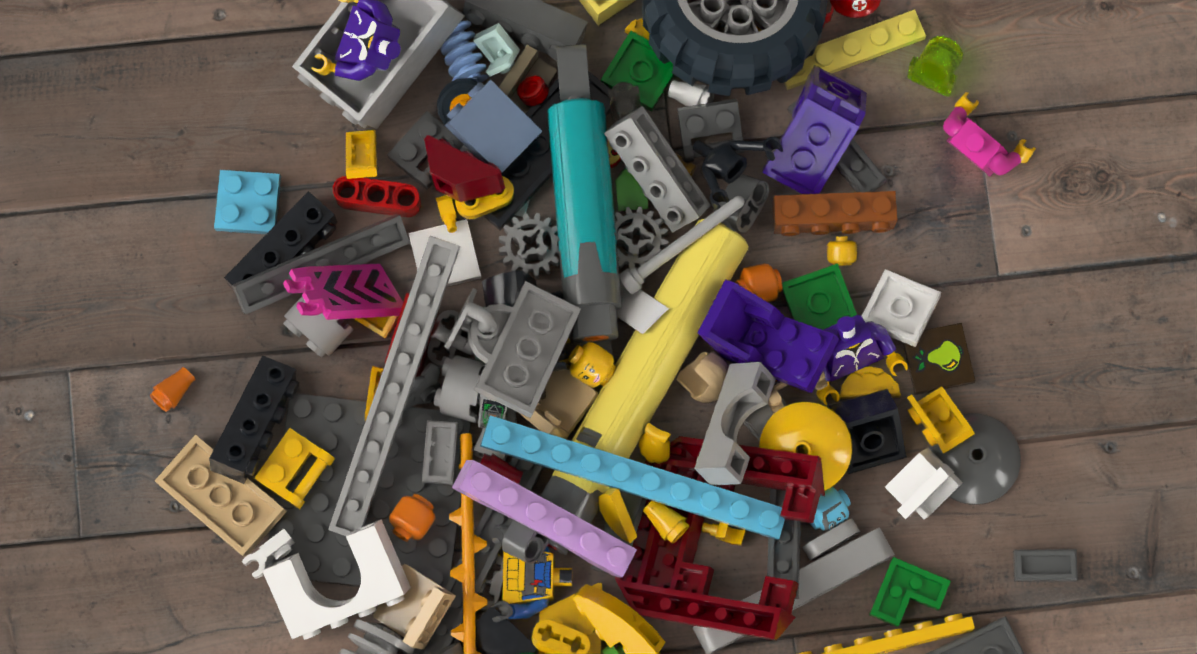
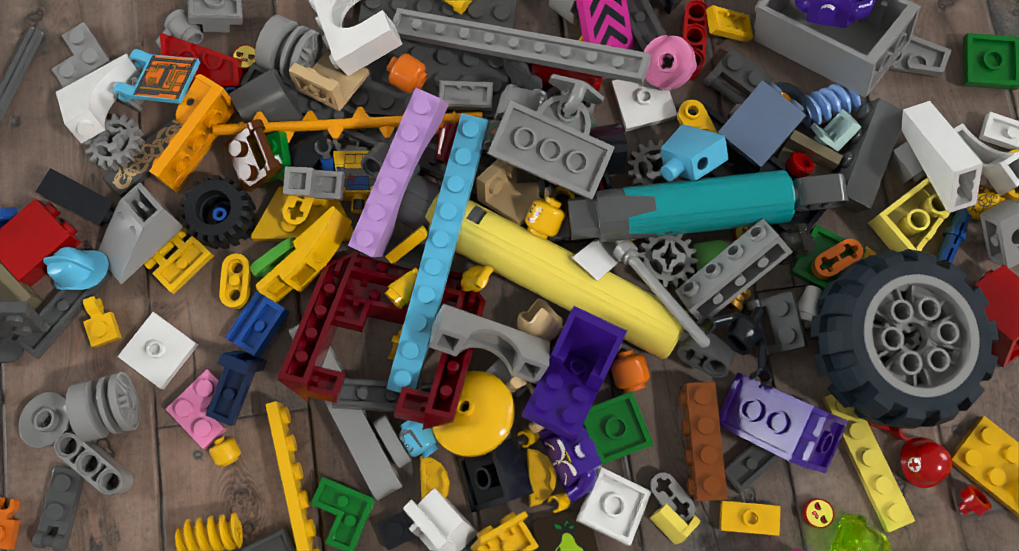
camera: 90 degrees right, 0 degrees up
dark red slope [424,135,506,202] -> none
yellow piece [436,195,457,233] -> none
yellow piece [827,236,857,266] -> none
none -> light grey slope [283,166,345,201]
none -> black plate [377,511,416,551]
none -> yellow tile [420,456,450,501]
none -> bright pink plate [644,35,697,91]
none -> light grey beam [649,472,695,522]
none -> light yellow tile [650,504,701,545]
none -> medium azure torso [660,124,728,181]
none -> yellow plate [719,501,780,536]
none -> tile [802,498,834,528]
none -> orange beam [811,239,863,279]

